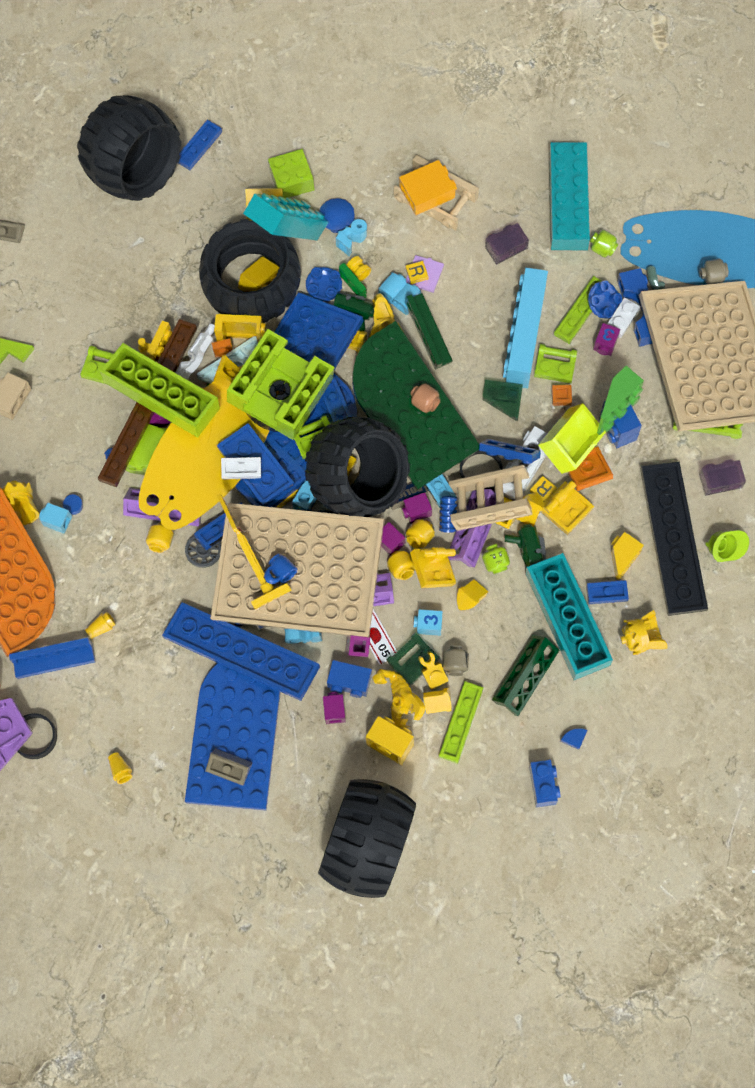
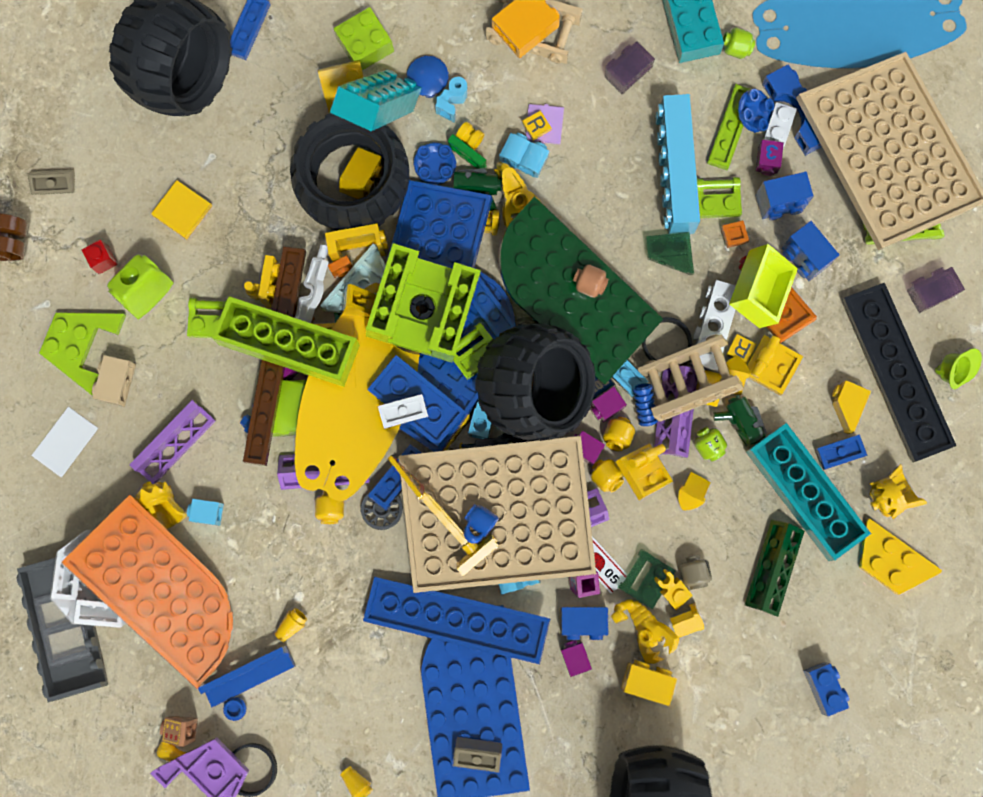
camera: 10 degrees left, 10 degrees up
blue tile [63,494,83,515] -> none
dark green fence [405,293,453,370] -> none
medium azure brick [414,609,443,636] -> none
lime tile [439,681,484,764] -> none
blue plate [479,439,541,464] -> none
blue tile [560,729,588,750] -> none
bright green slope [597,366,644,435] -> none
sand green arm [647,266,665,290] -> none
dark tan head [699,259,729,284] -> none
none -> red brick [81,239,118,275]
none -> lime piece [107,254,174,320]
none -> medium lavender fence [129,400,216,484]
none -> yellow tile [151,180,212,240]
none -> blue plate [223,697,247,721]
none -> blue brick [755,171,814,220]
none -> yellow wing [859,518,943,595]

